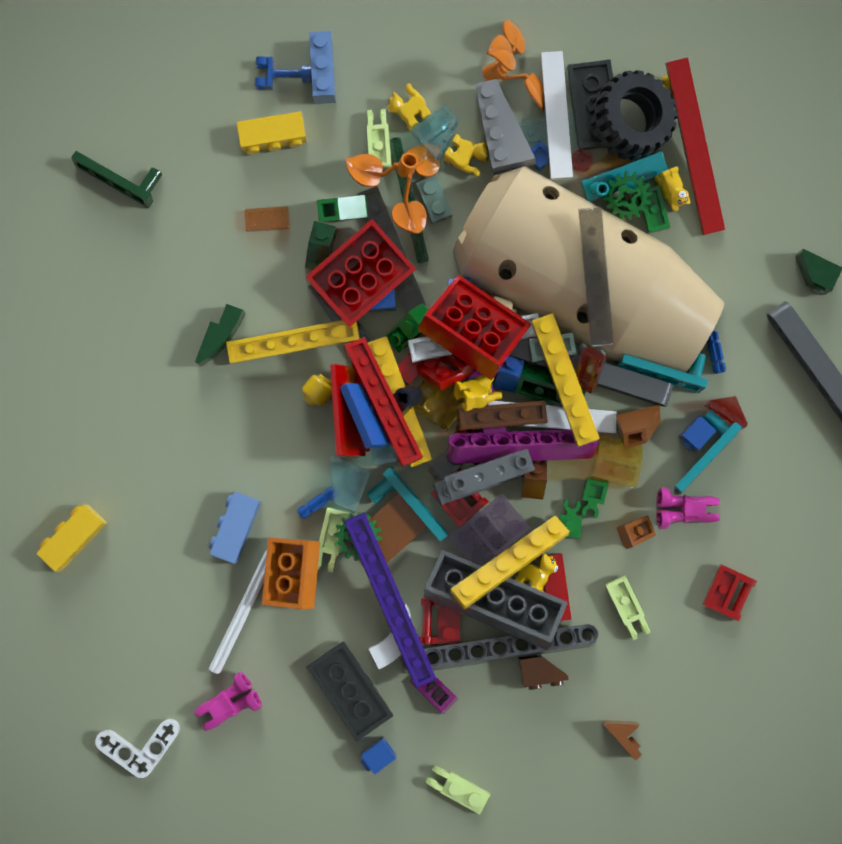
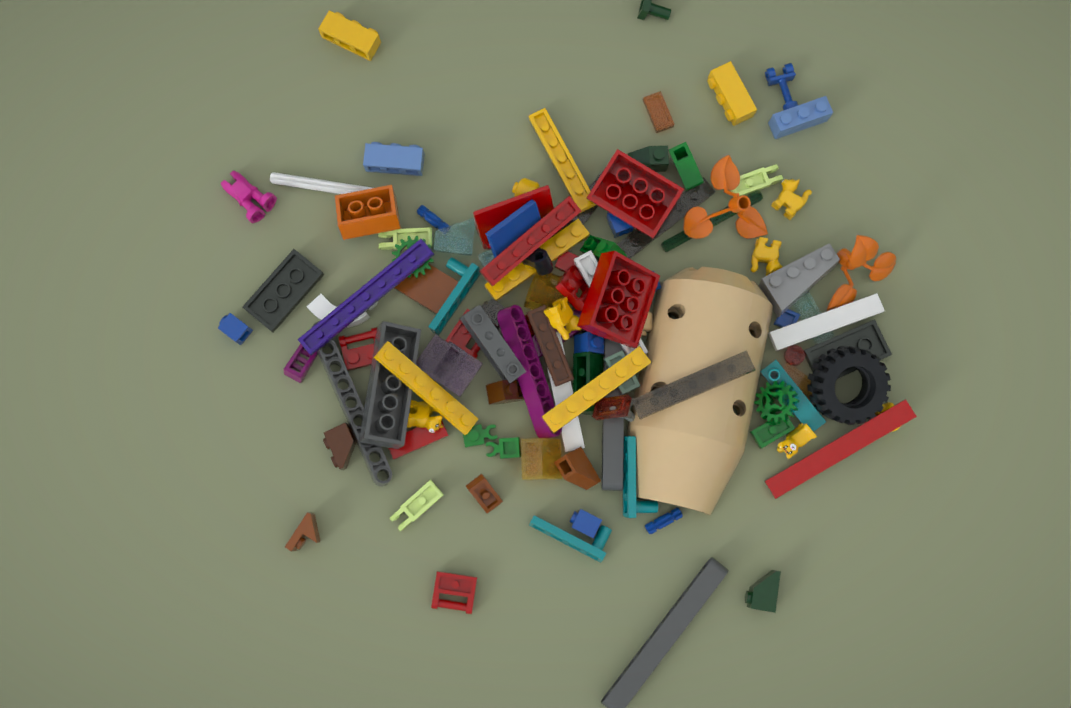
camera: 75 degrees right, 5 degrees down
white beam [95,719,180,778] -> none
dark green slope [195,304,246,366] -> none
clear light blue wing [411,104,459,161] -> none
sand green plate [416,175,453,224] -> none
yellowish green hinge [426,765,490,815] -> none
dark pink piece [656,487,720,529] -> none
clear red slope [704,396,748,429] -> none

